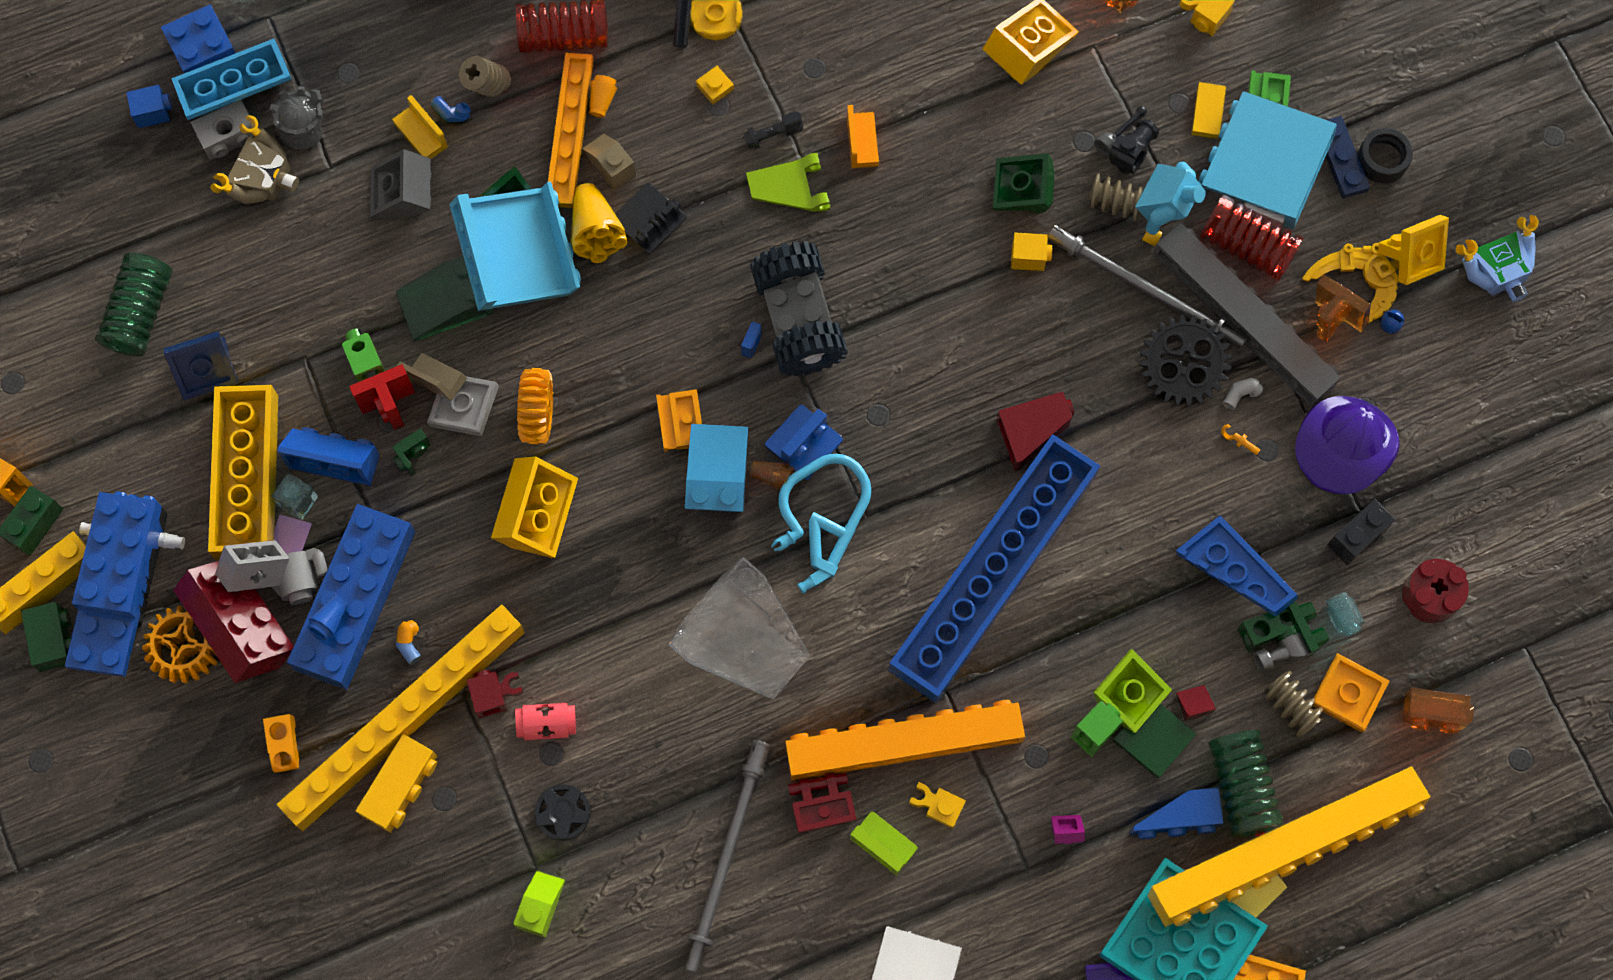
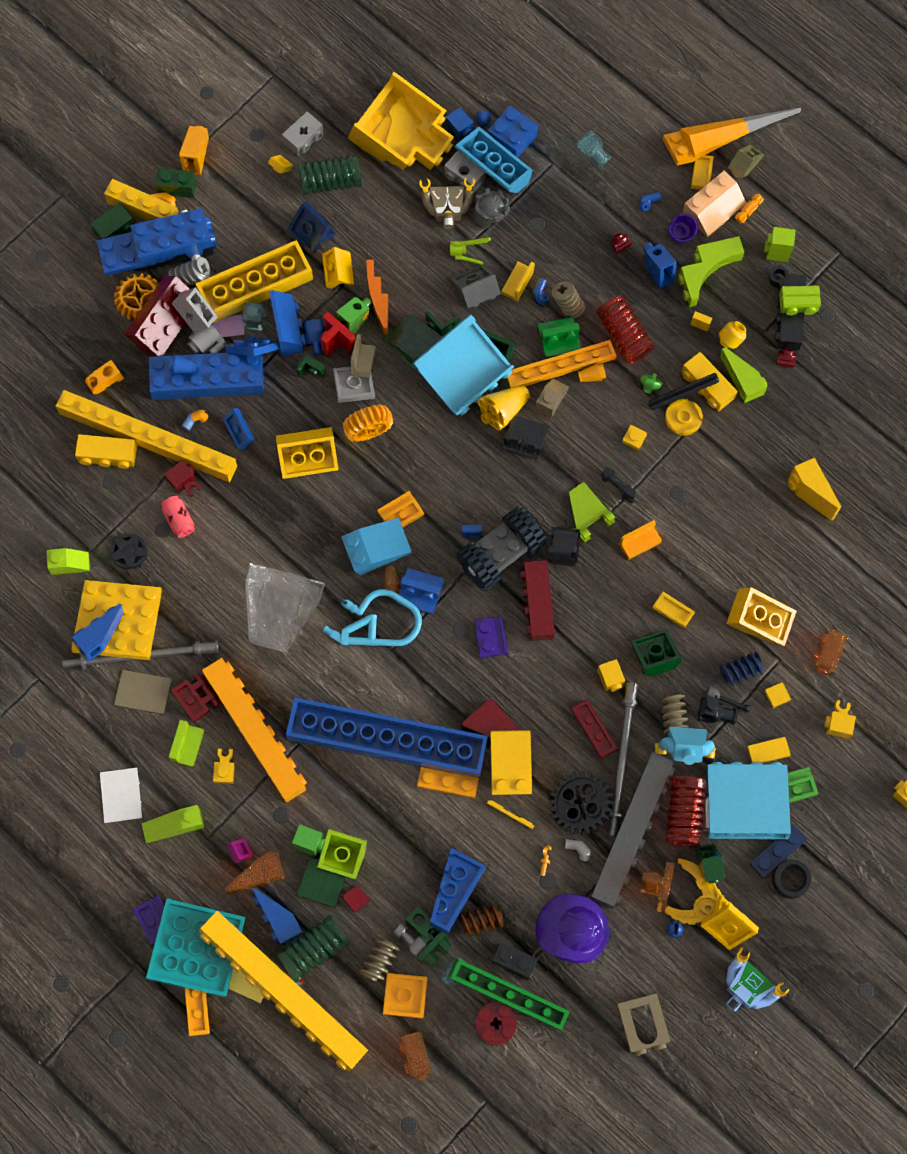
camera: 65 degrees right, 0 degrees up
none -> yellow plate [71,580,162,660]
none -> blue slope [72,604,124,662]
none -> dark tan window [114,670,172,714]
none -> lime slope [142,805,204,843]
none -> light orange arm [150,193,176,206]
none -> light grey piece [168,257,210,287]
none -> blue plate [222,408,255,450]
none -> clear orange slope [225,851,285,895]
none -> blue plate [226,336,279,356]
none -> yellow plate [268,155,293,174]
none -> light grey brick [282,112,323,157]
none -> blue piece [303,319,324,355]
none -> yellow panel [322,247,354,289]
none -> yellow panel [348,72,454,171]
none -> orange slope [366,260,388,335]
none -> light orange plate [417,767,479,799]
none -> dark green bracket [425,310,458,337]
none -> green brick [447,959,570,1030]
none -> lime plant [450,237,491,265]
none -> reddish brown piece [459,904,504,937]
none -> dark purple plate [474,616,508,659]
none -> blue hinge [477,111,491,126]
none -> yellow piece [487,800,534,829]
none -> yellow slope [491,730,532,795]
none -> dark red brick [520,560,555,641]
none -> green bracket [538,317,581,358]
none -> black brick [548,526,581,567]
none -> dark red tile [570,699,618,759]
none -> dark tan panel [616,993,671,1056]
none -> bright green piece [641,373,663,394]
none -> yellow tile [652,592,695,629]
none -> dark green slope [694,844,725,883]
none -> dark blue piece [719,651,763,686]
none -> yellow tile [764,682,791,708]

